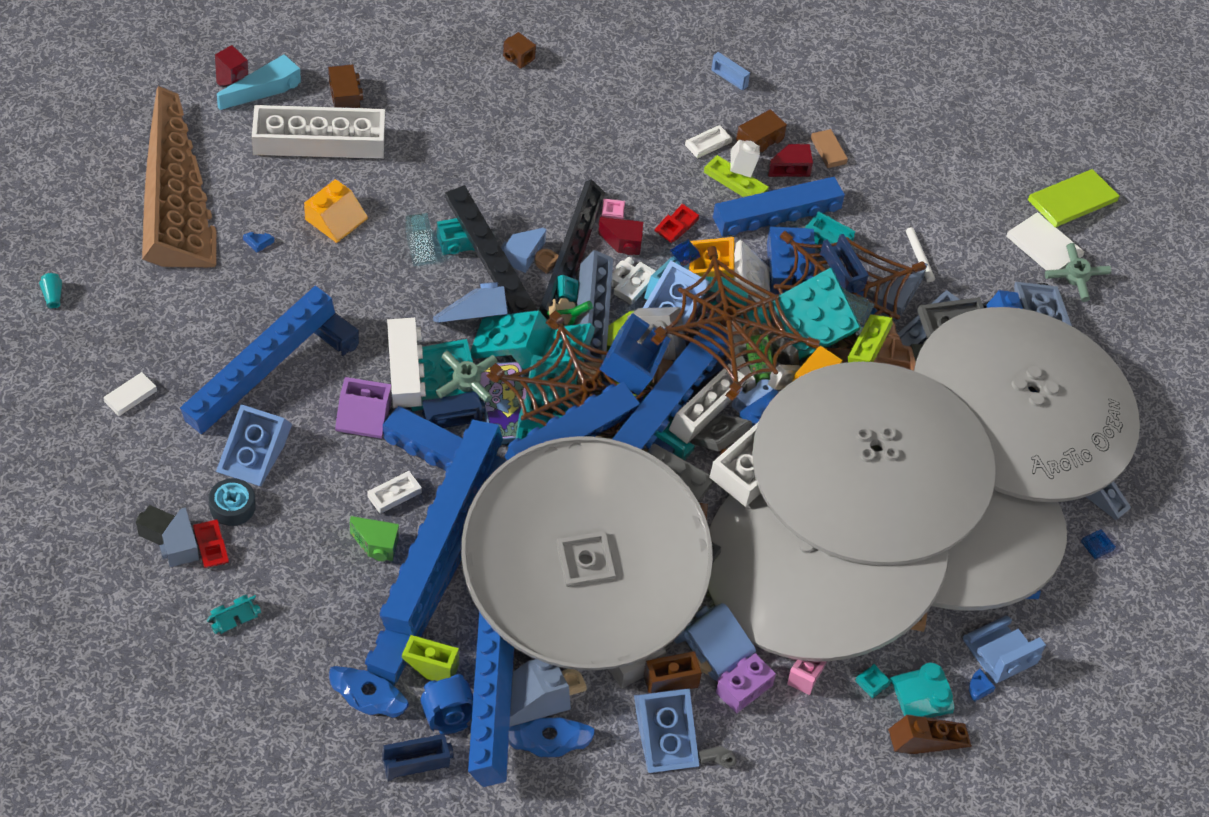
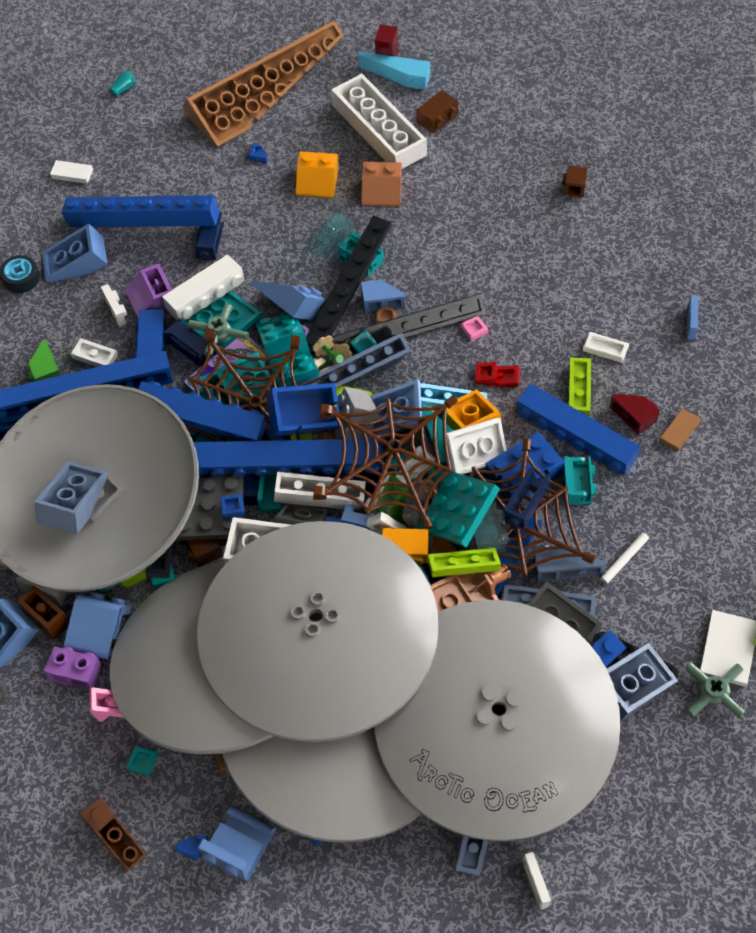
camera: 65 degrees right, 5 degrees up
dark red slope [598,217,644,255] -> none
white plate [611,257,656,305] -> none
clear blue tile [670,239,701,267] -> none
white slope [730,140,760,178] -> none
reddish brown brick [736,109,787,152] -> none
teal slope [890,663,954,718] -> none
clear blue tile [1081,529,1116,559] -> none
none -> sand blue slope [34,461,108,534]
none -> white plate [101,284,127,327]
none -> blue tile [220,493,245,520]
none -> nougat slope [362,162,402,207]
none -> white tile [523,852,551,910]

